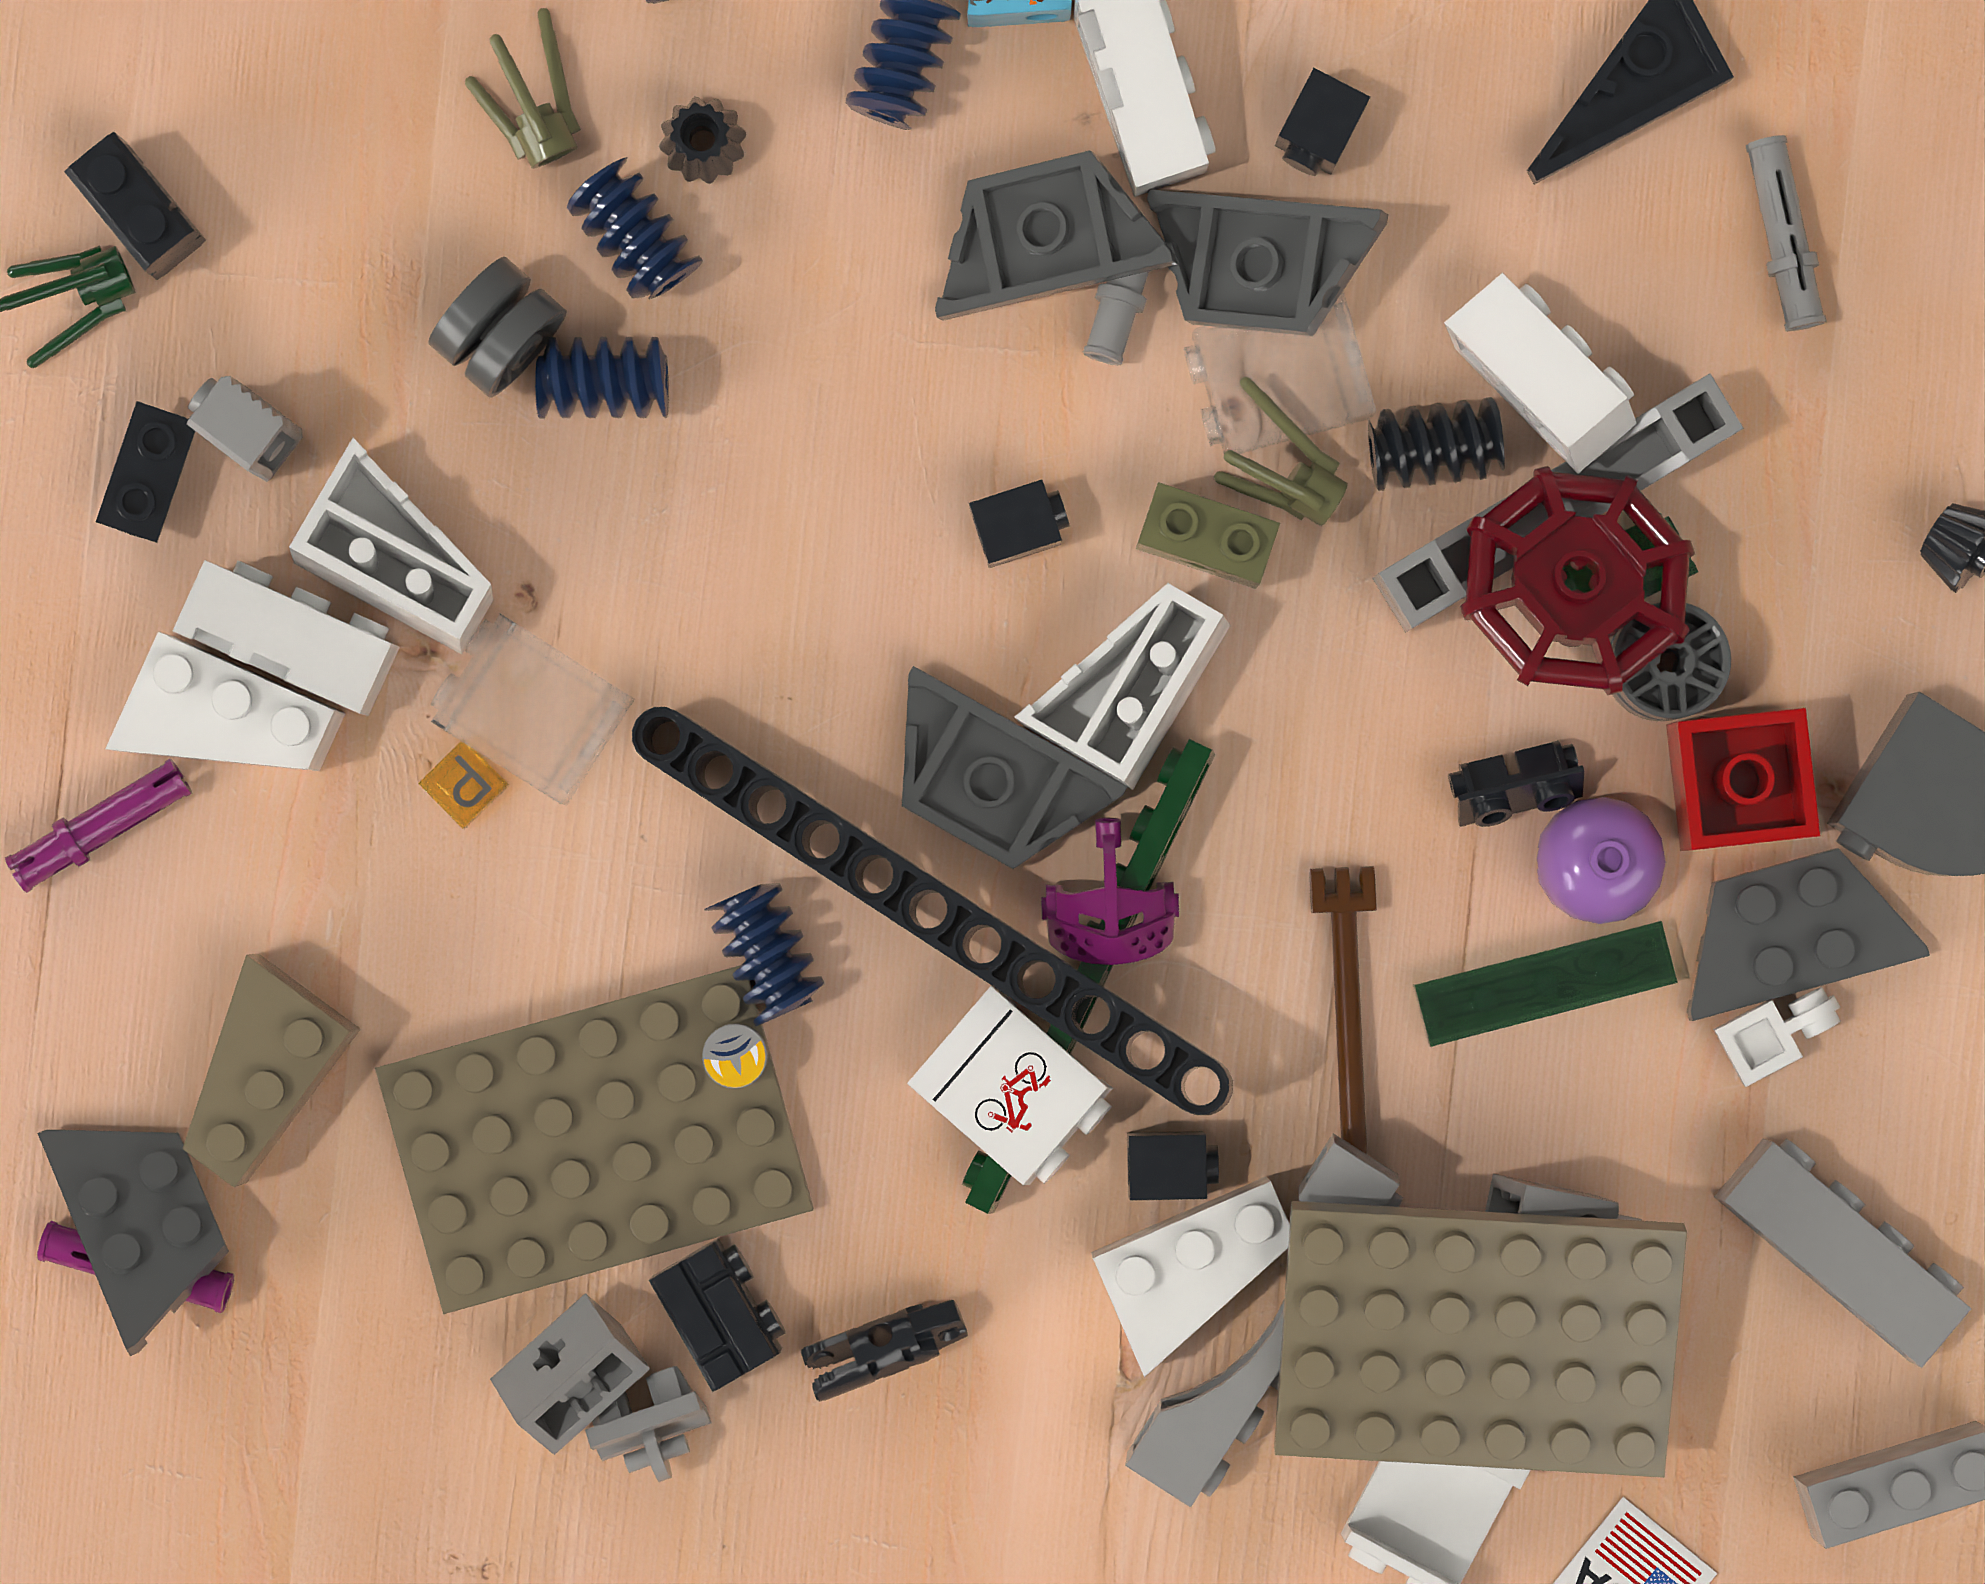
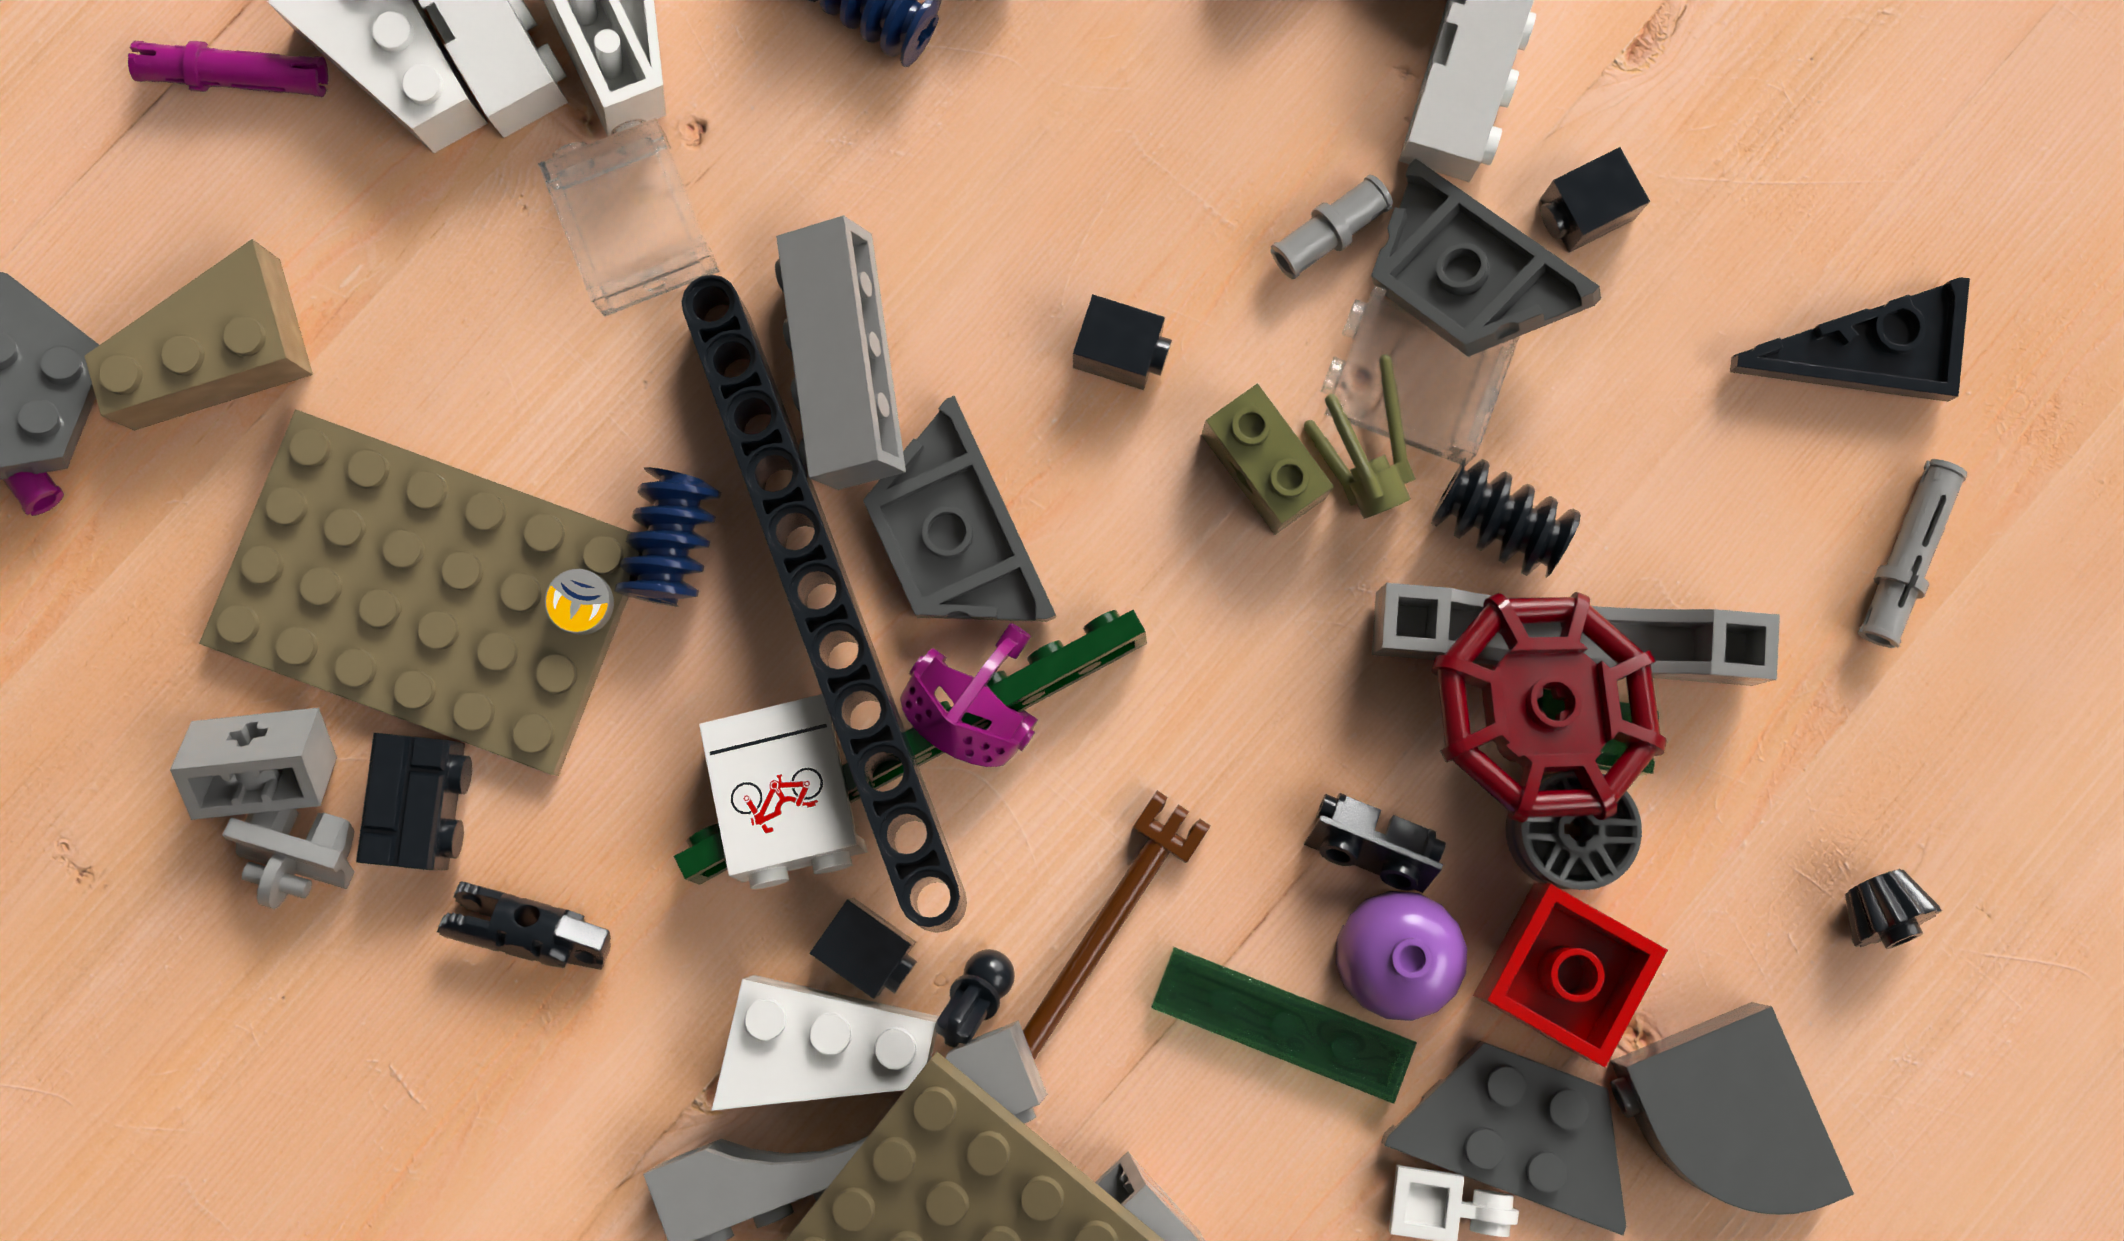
camera: 35 degrees right, 5 degrees down
clear yellow tile [418,739,510,829] -> none
dark grey wing [935,150,1177,321] -> none
white wedge [1014,583,1230,790] -> none
white brick [1444,273,1637,474] -> none
none -> light grey brick [775,215,906,490]
none -> black axle [935,949,1015,1048]

